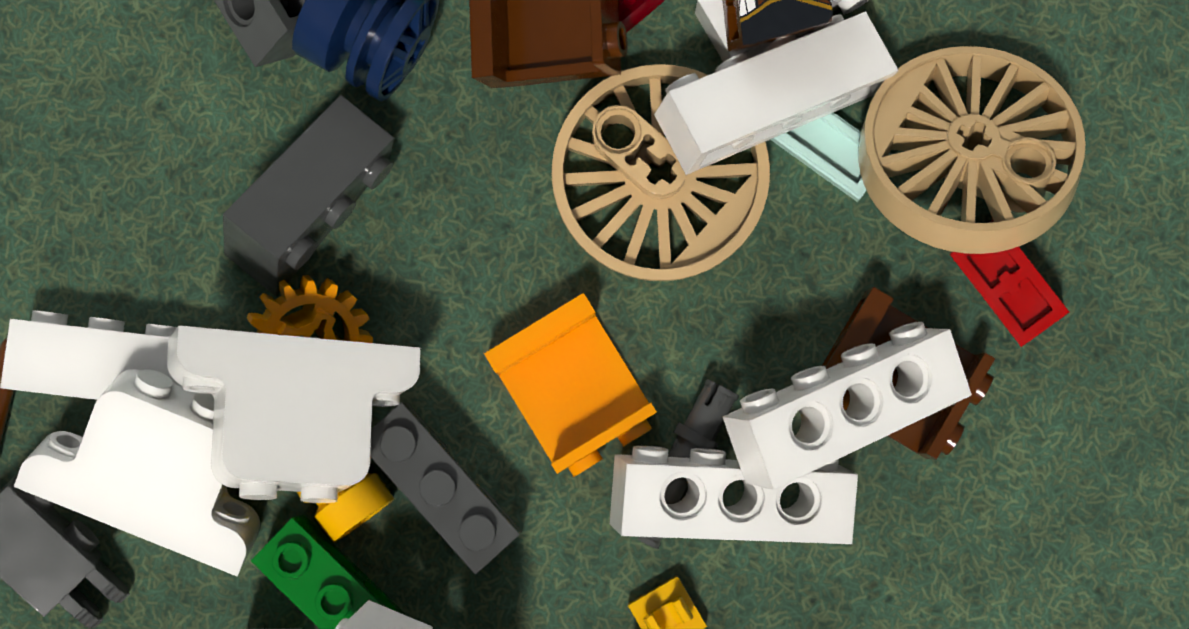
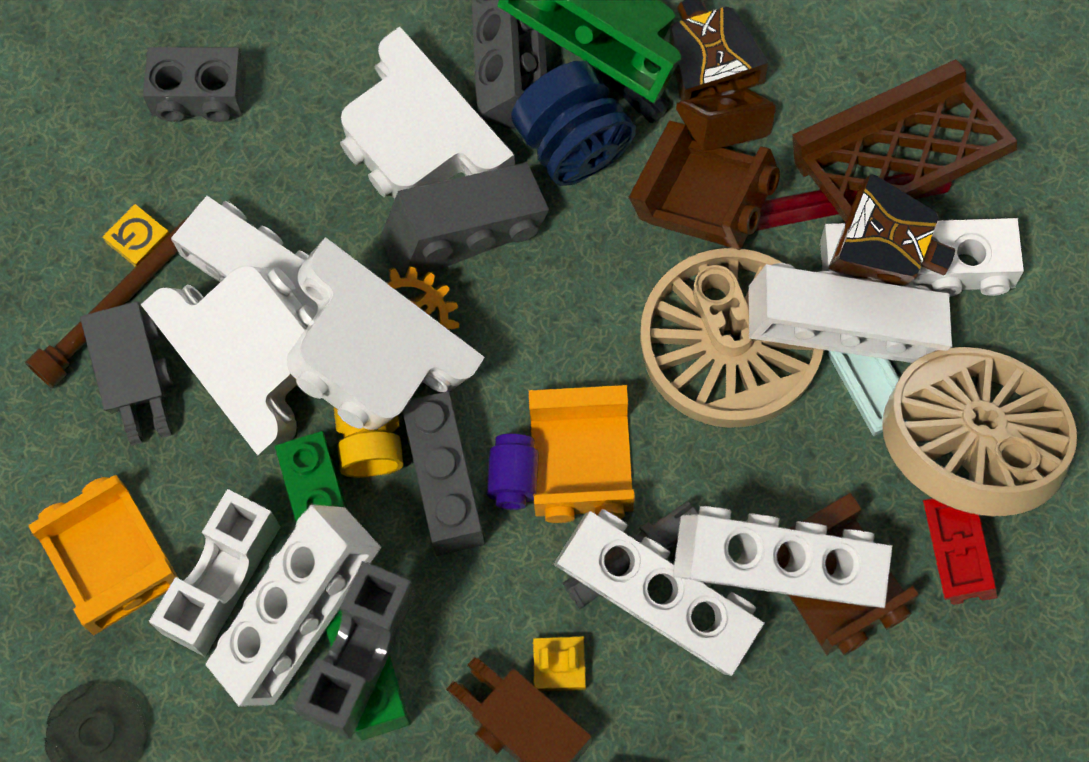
camera: 30 degrees right, 15 degrees down
none -> white brick [340,27,515,199]
none -> dark purple brick [487,434,539,510]

